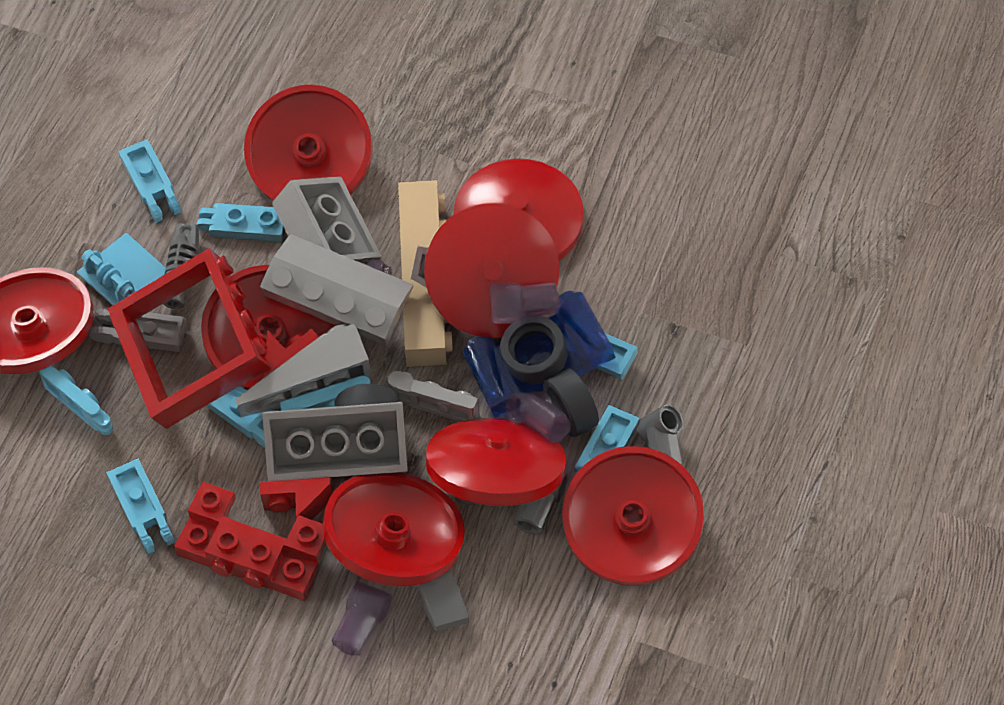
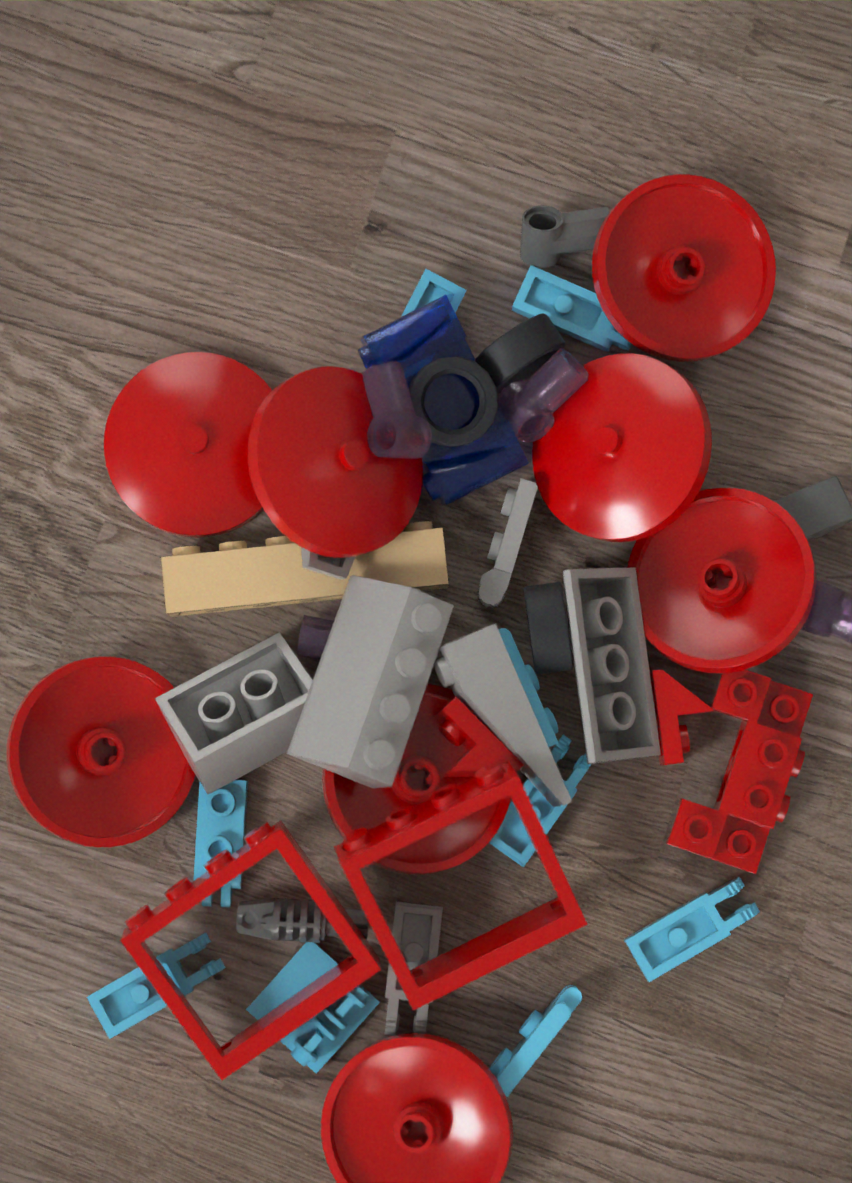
camera: 95 degrees left, 25 degrees up
none -> red window [120,820,381,1081]

